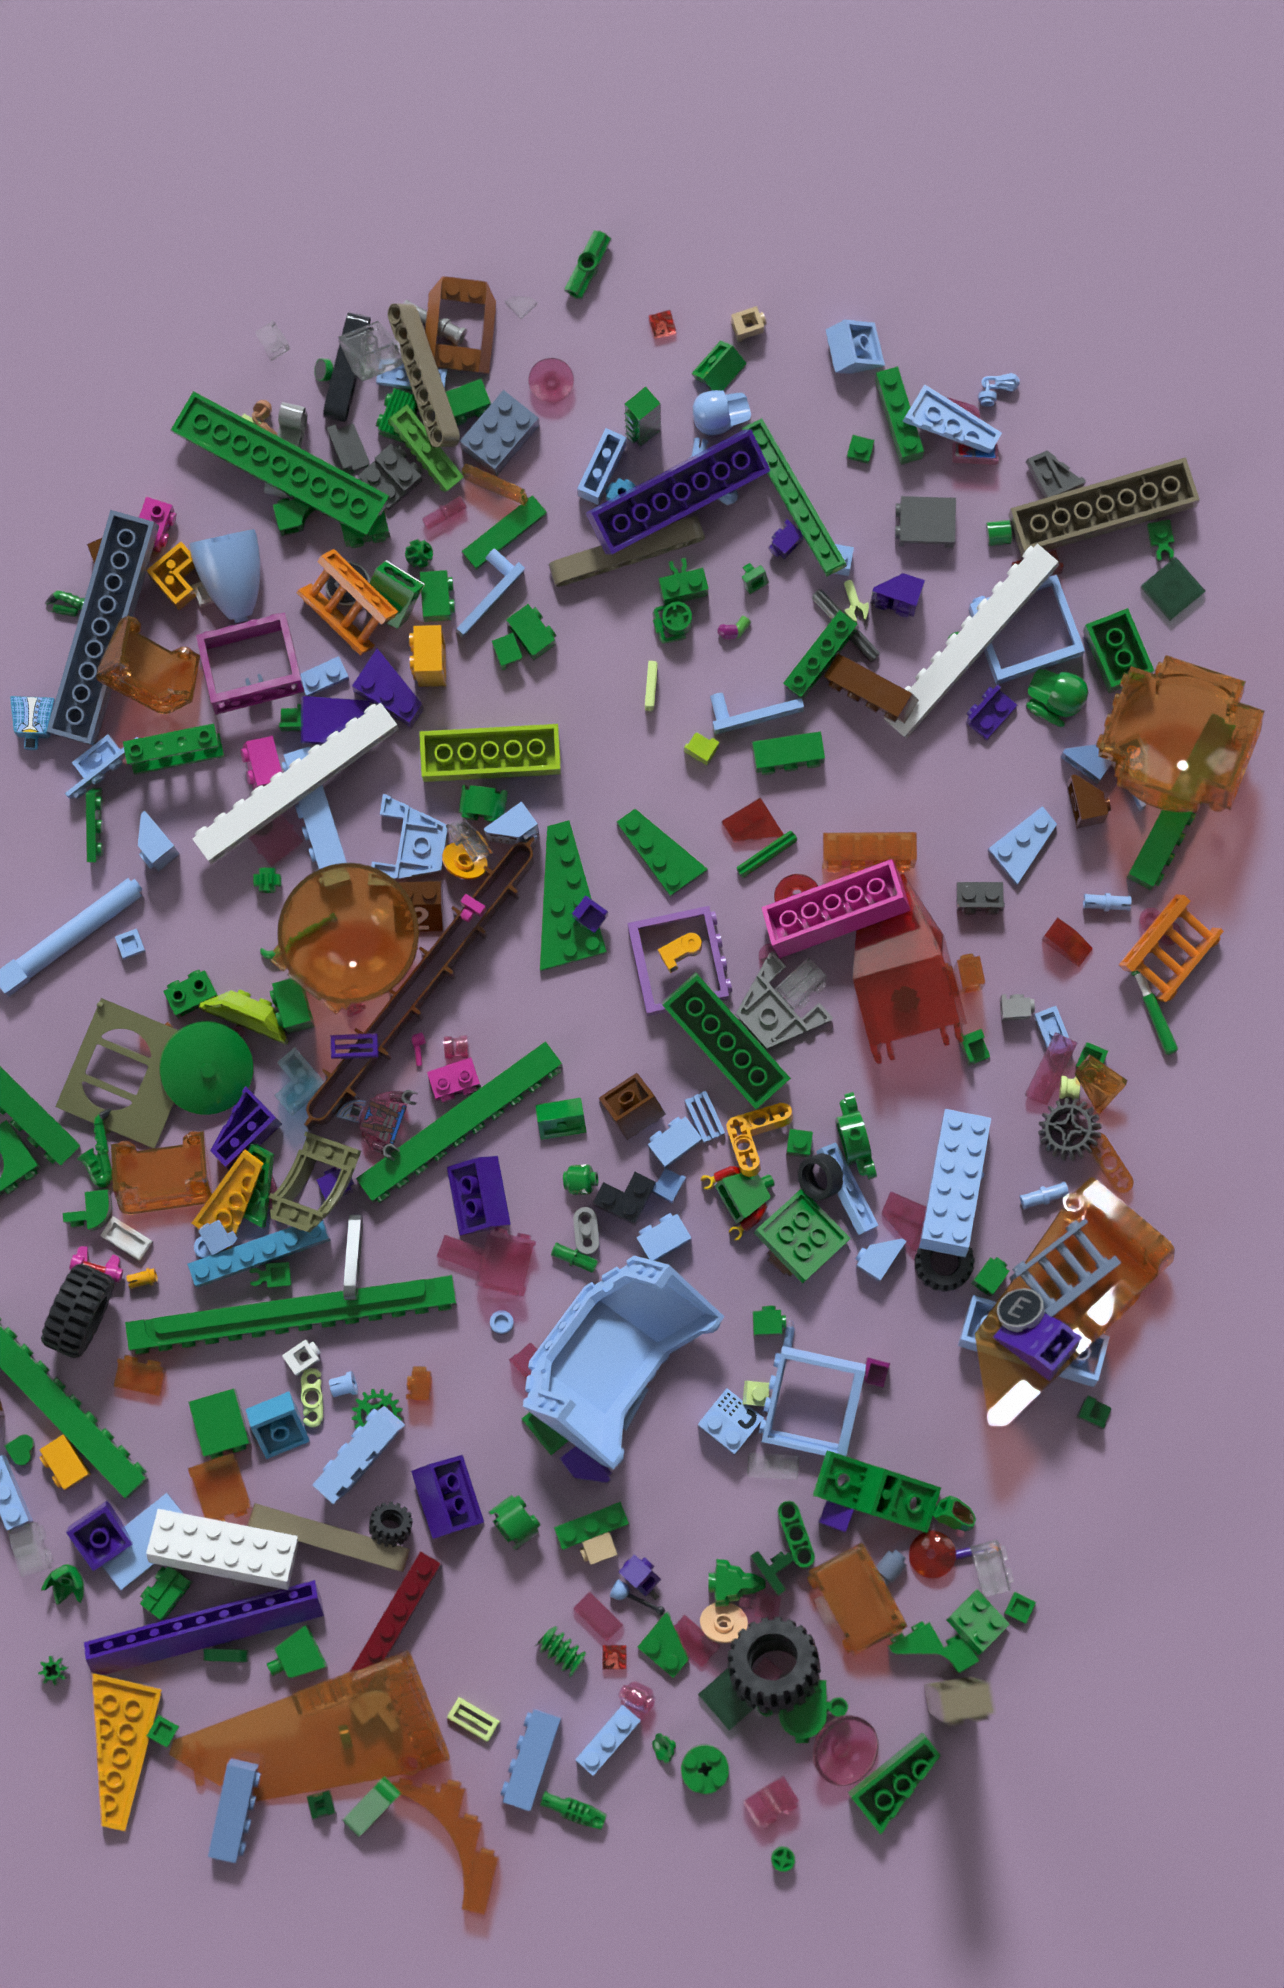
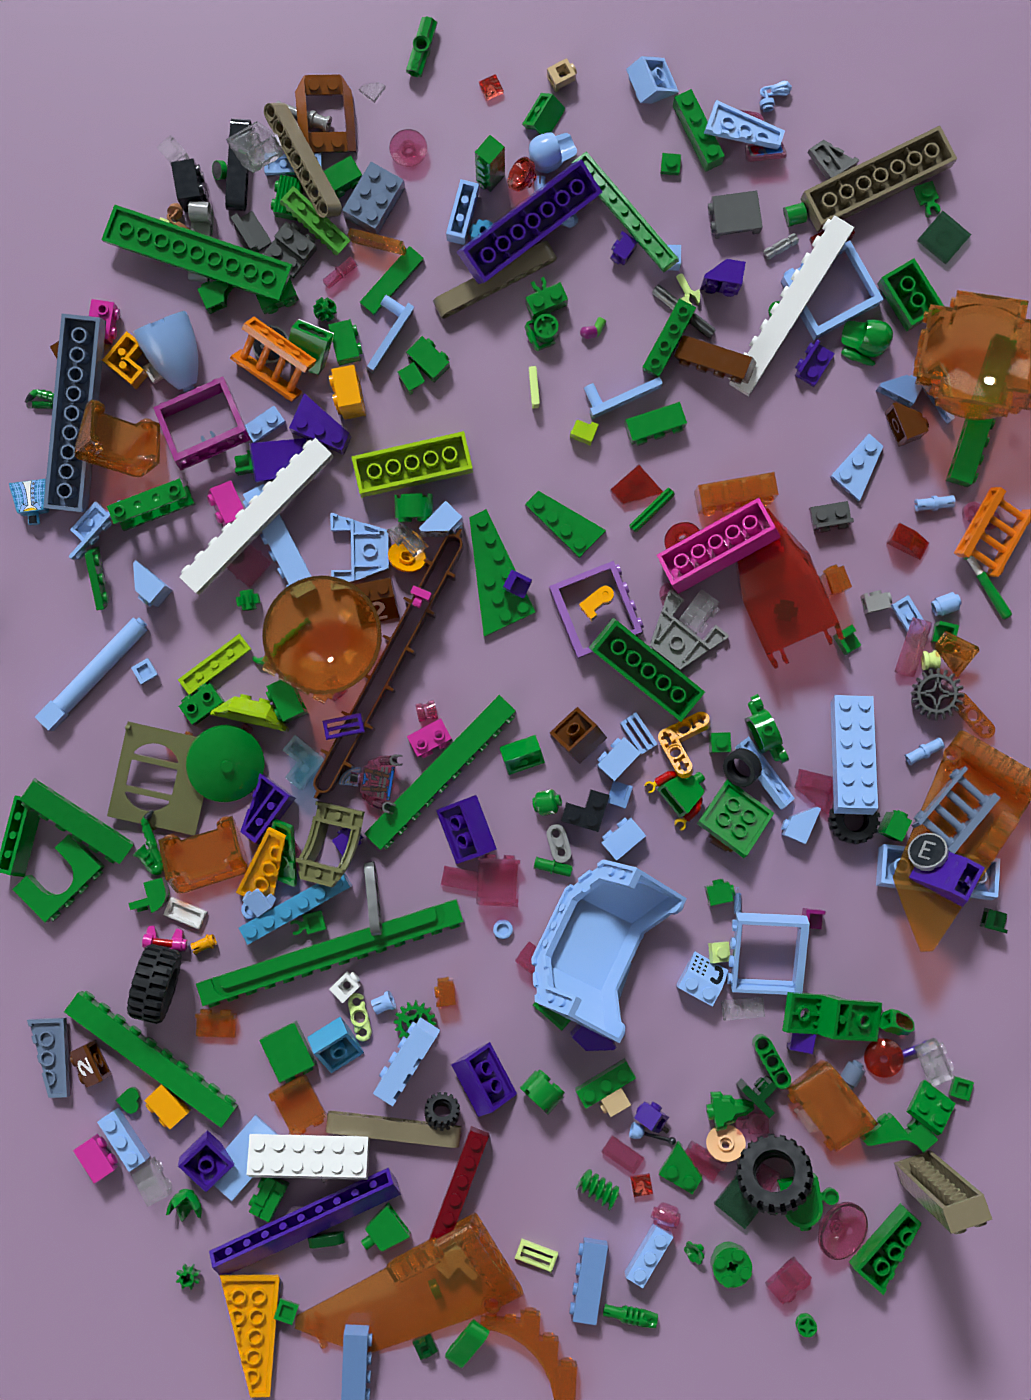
camera: 15 degrees left, 5 degrees up
dark pink hand [412,1032,426,1066] -> none
green tile [741,563,769,594] -> none
none -> black brick [171,158,209,212]
none -> lime plate [178,633,252,695]
none -> clear red piece [507,156,537,191]
none -> light grey axle [763,233,799,260]
none -> light blue brick [931,592,962,616]

